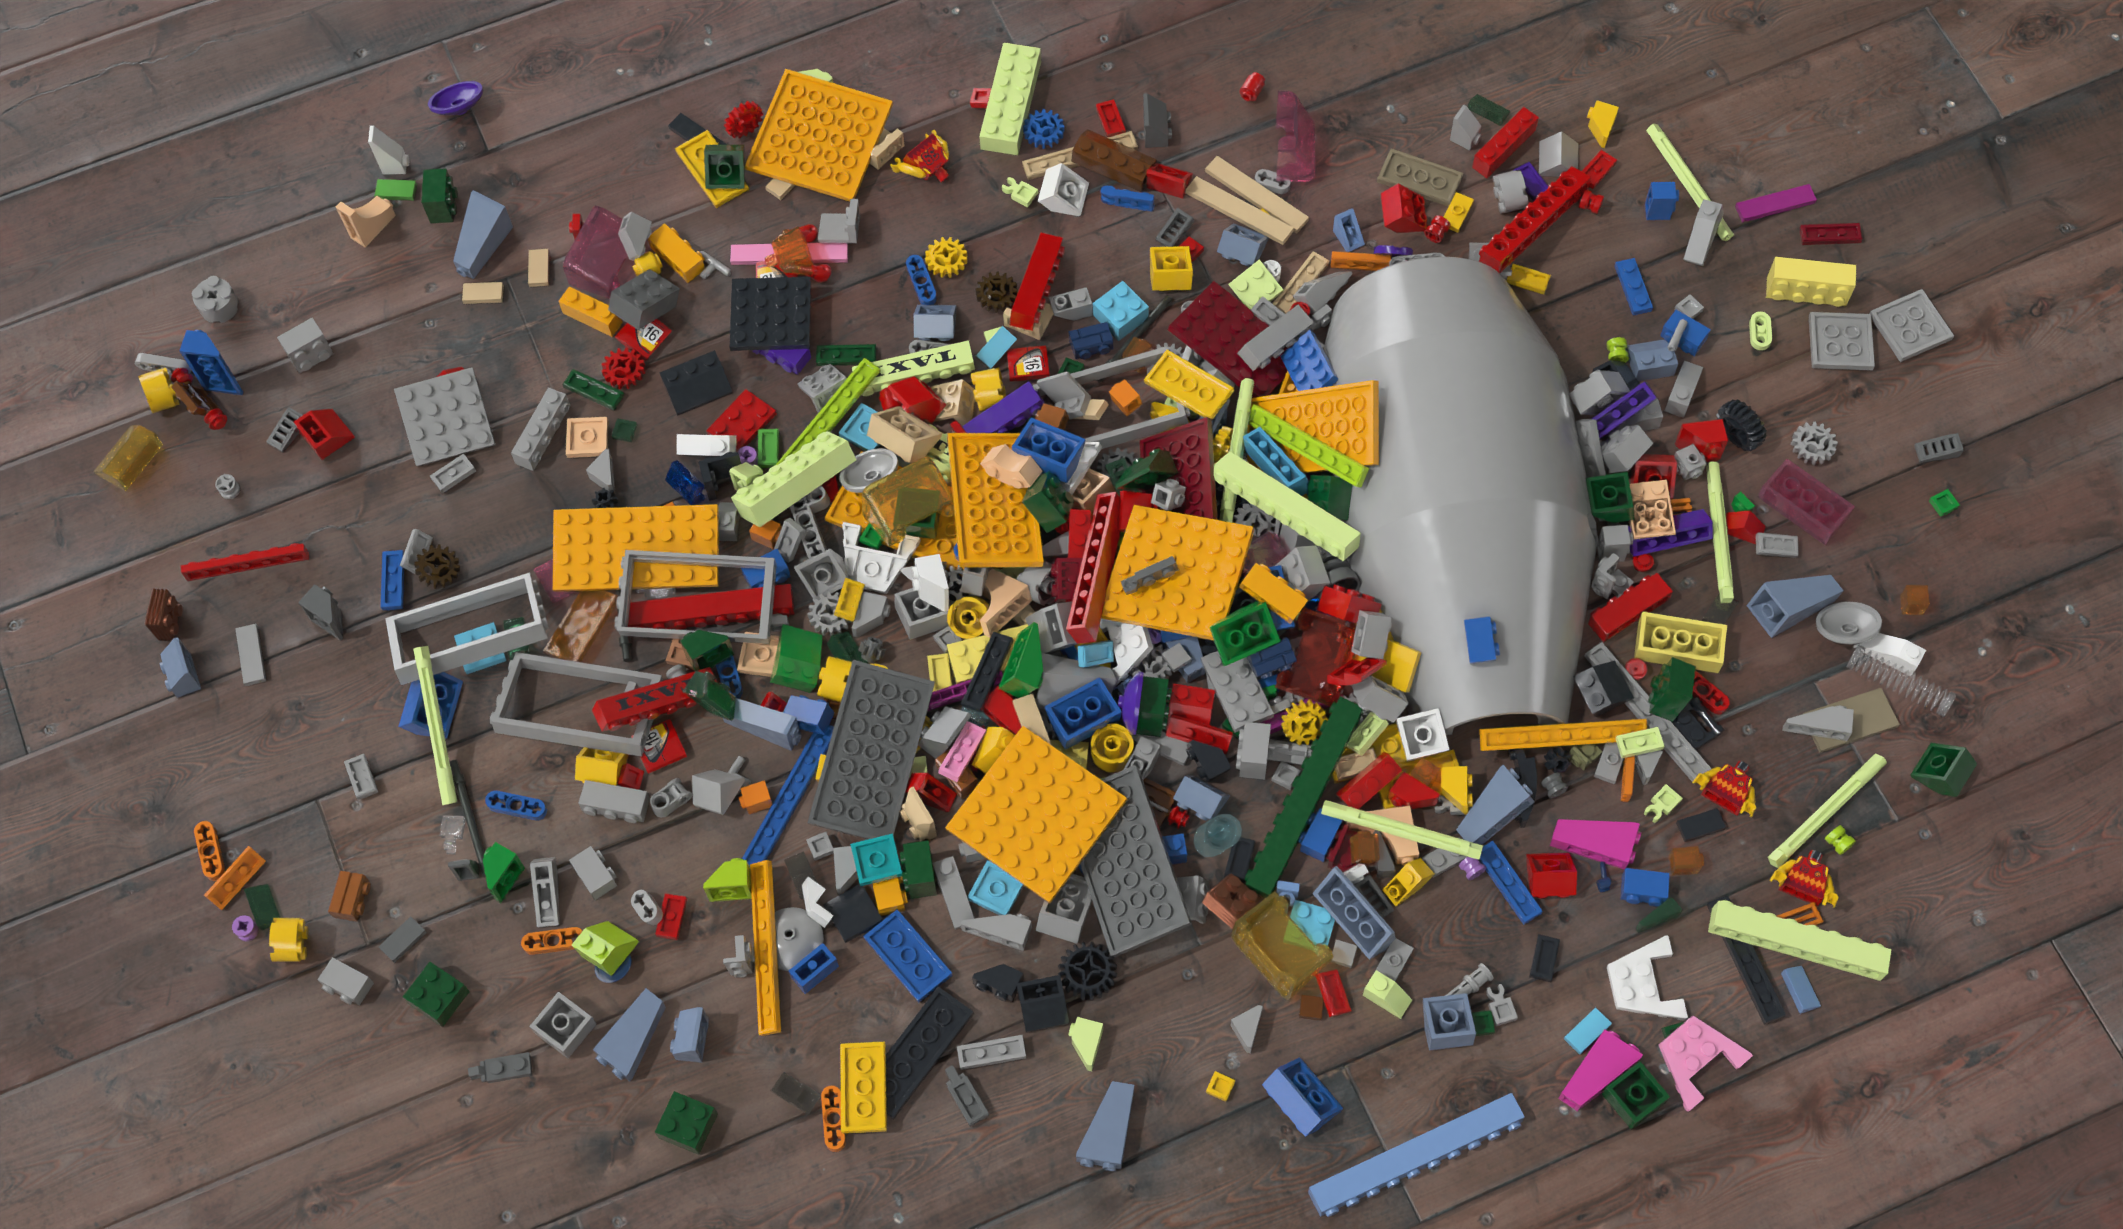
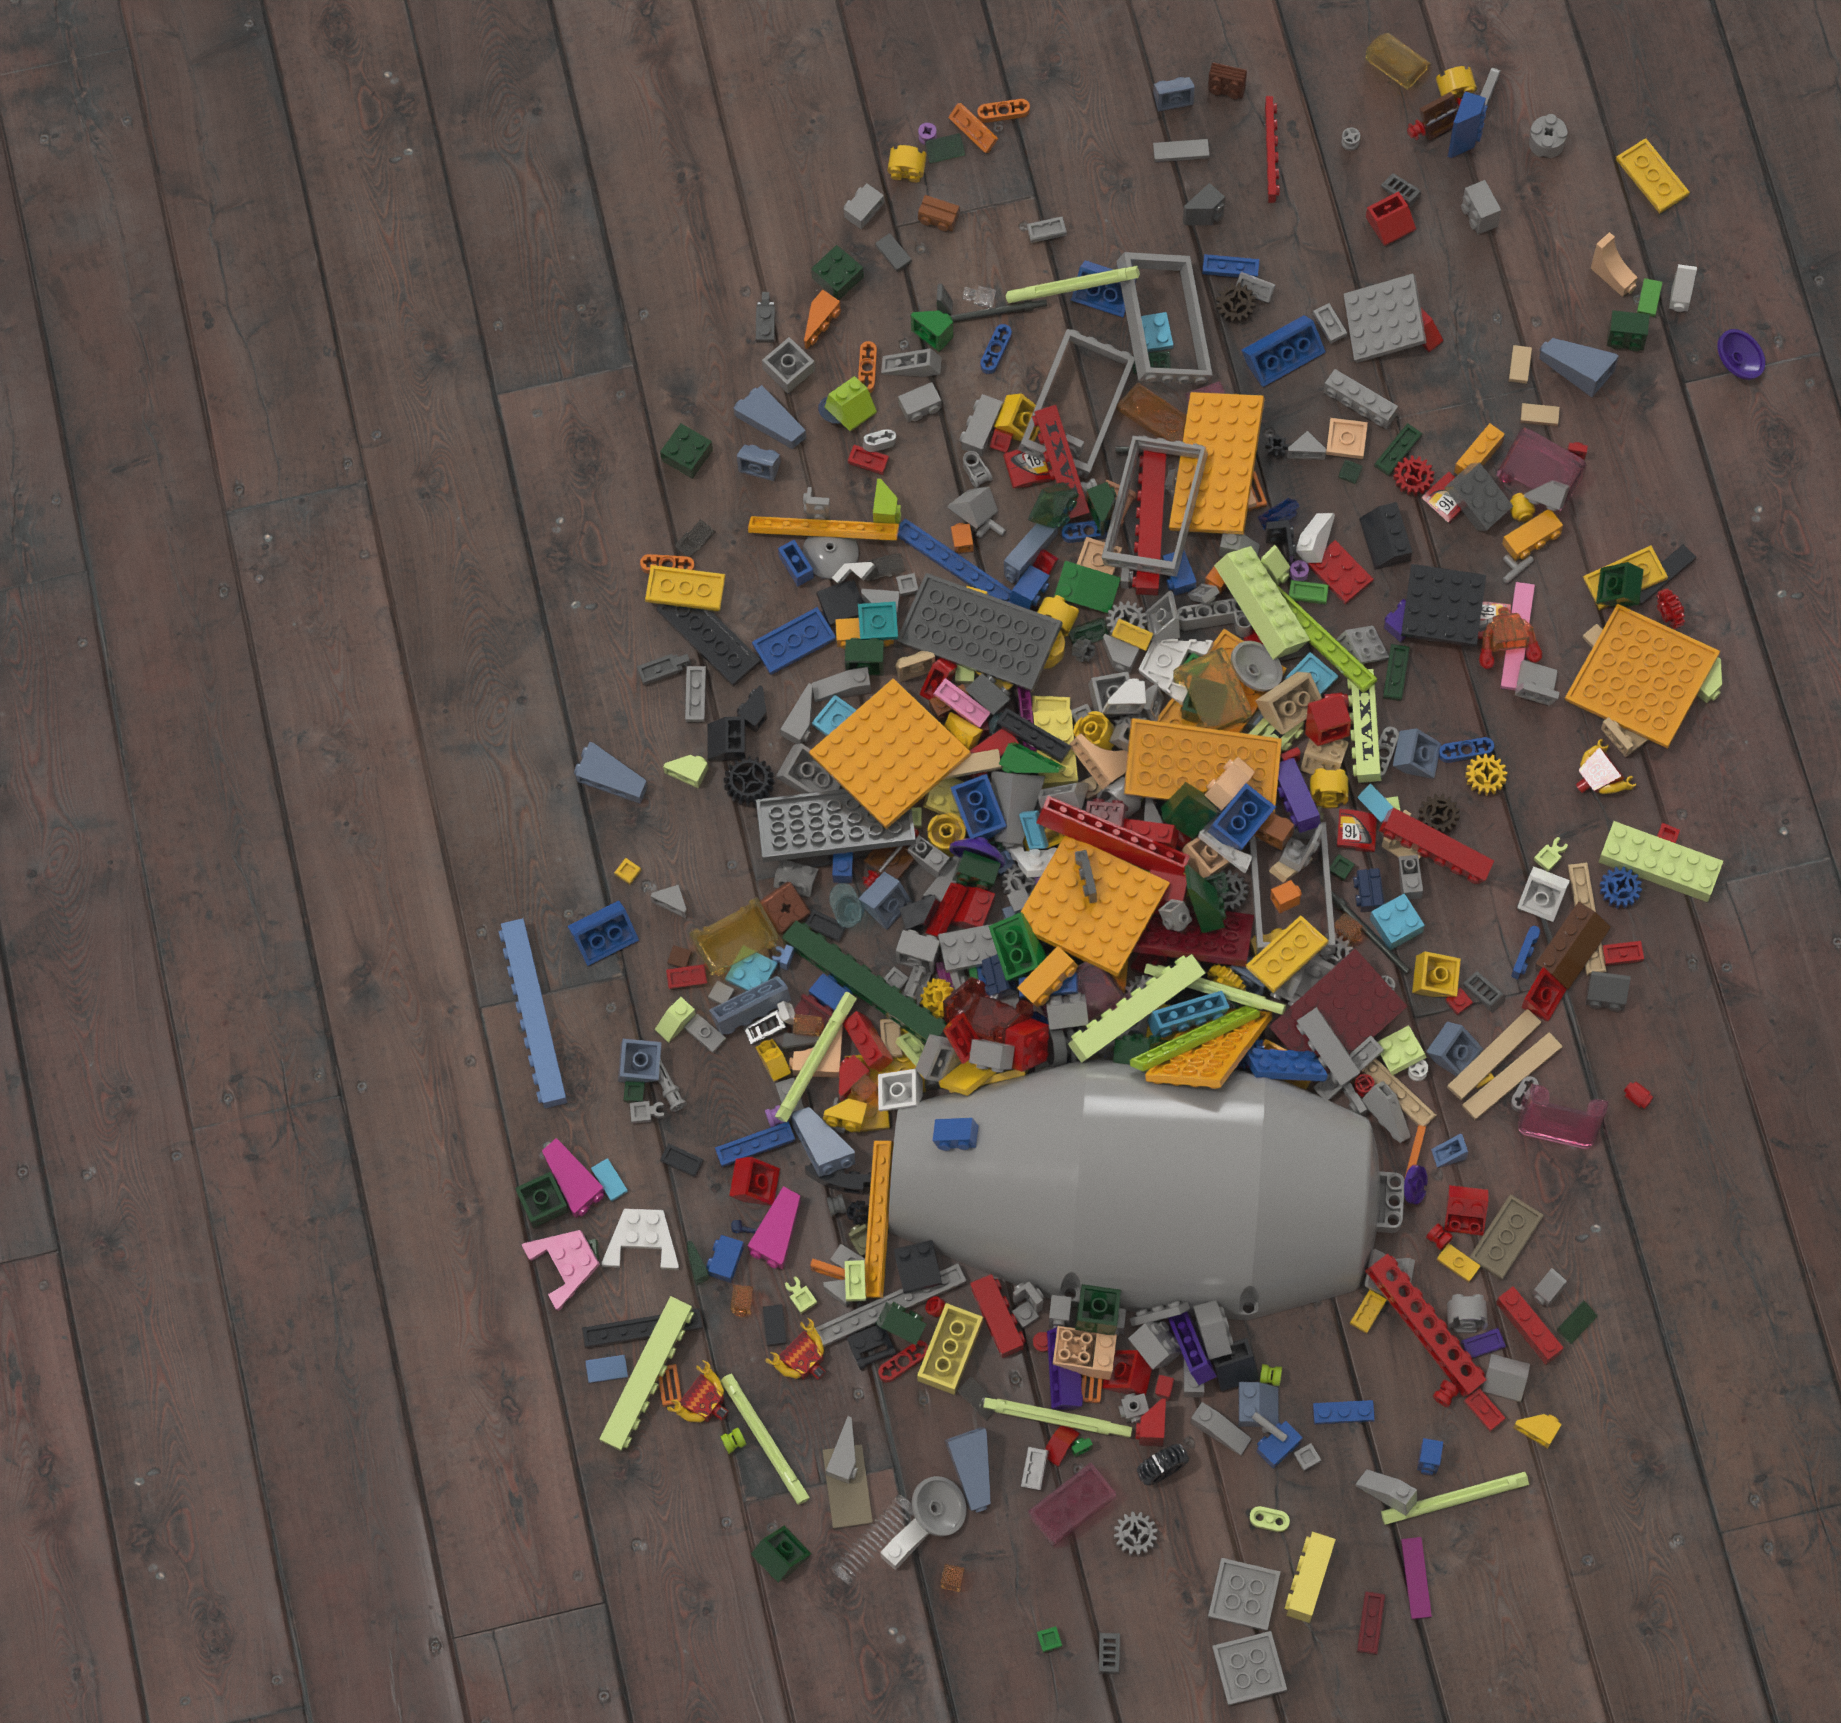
camera: 100 degrees right, 5 degrees up
none -> orange slope [804,289,841,349]
none -> red slope [1155,1375,1174,1401]
none -> blue slope [1241,315,1326,387]
none -> yellow tile [1616,138,1690,214]

